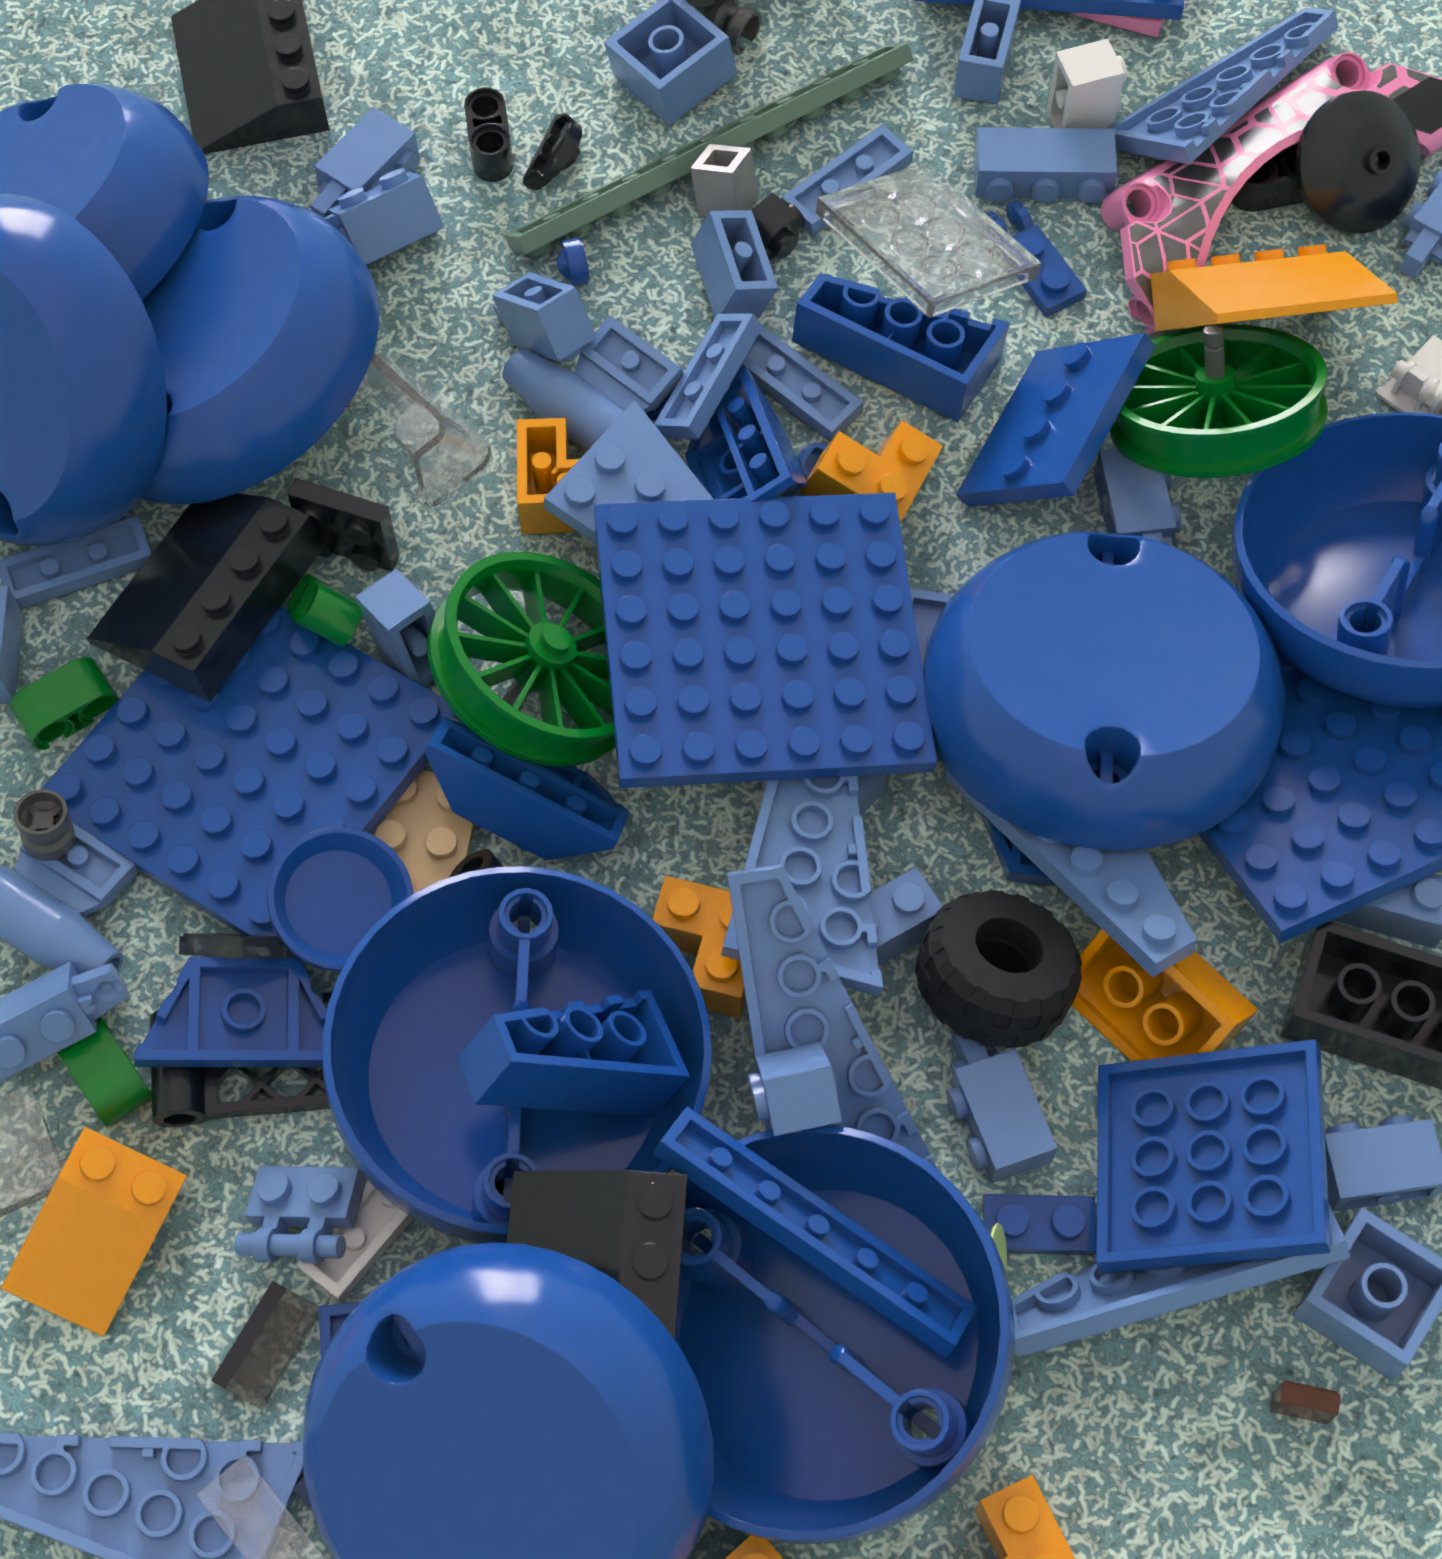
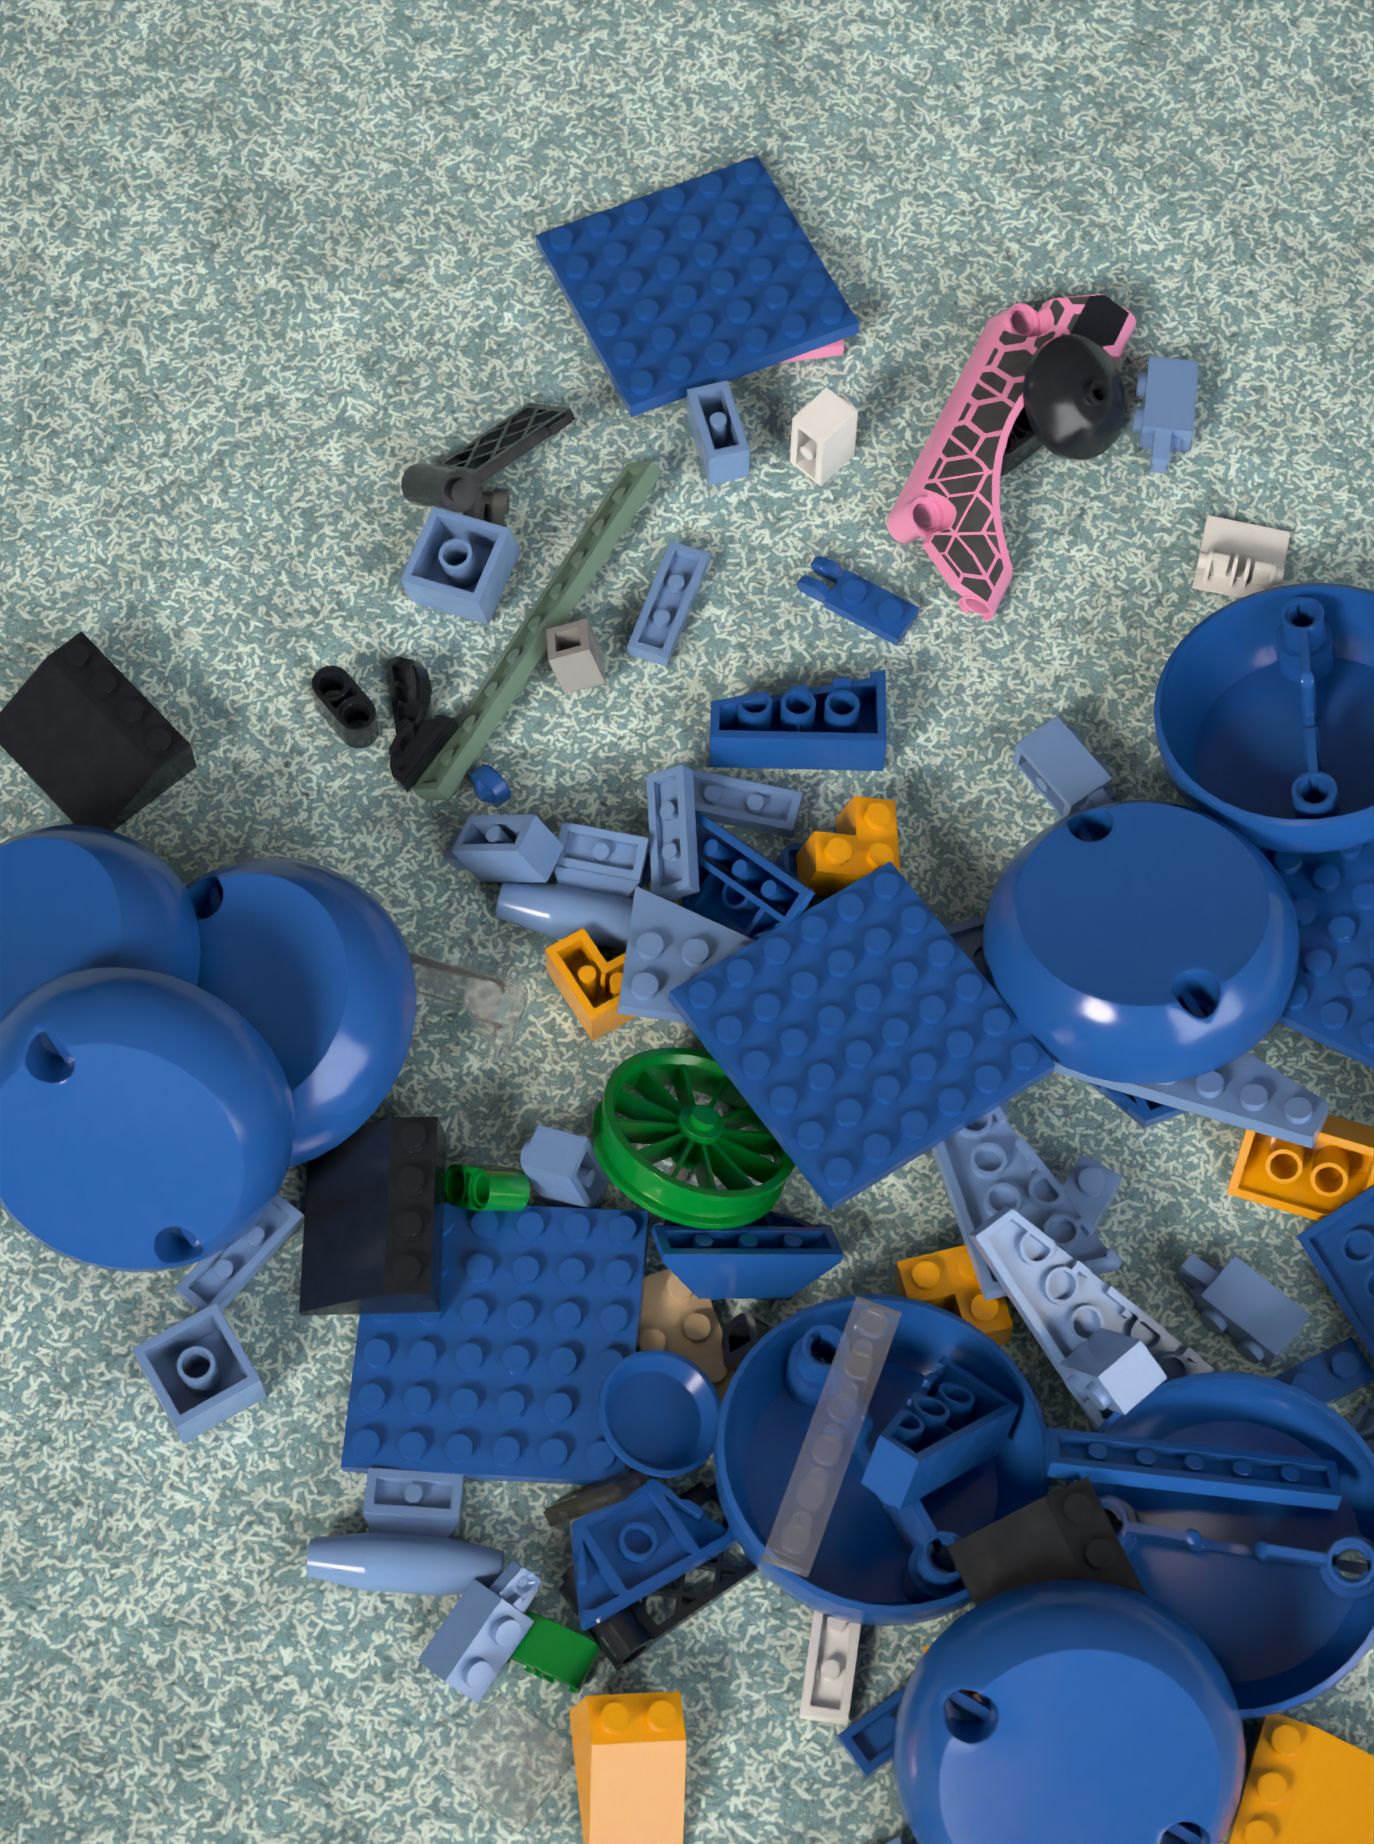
camera: 30 degrees left, 0 degrees up
green beam [9,657,119,750] -> none
dark grey wheel [13,789,75,861] -> none
clear smoke tile [211,1281,319,1411] -> none
medium blue plate [234,1166,367,1263] -> none
black plate [288,478,400,572] -> none
medium blue hinge [310,107,420,218] -> none
medium blue hinge [325,168,444,265] -> none
medium blue brick [691,210,778,319] -> none
black plate [752,193,805,261] -> none
clear plate [815,162,1042,318] -> none
black tyre [915,890,1082,1048] -> none
blue plate [956,333,1155,507] -> none
medium blue brick [974,127,1117,203] -> none
medium blue wing [1108,8,1339,164] -> none
green wheel [1110,324,1328,478] -> none
light orange slope [1150,244,1398,331] -> none
none -> black plate [389,715,459,793]
none -> clear plate [761,1296,902,1578]

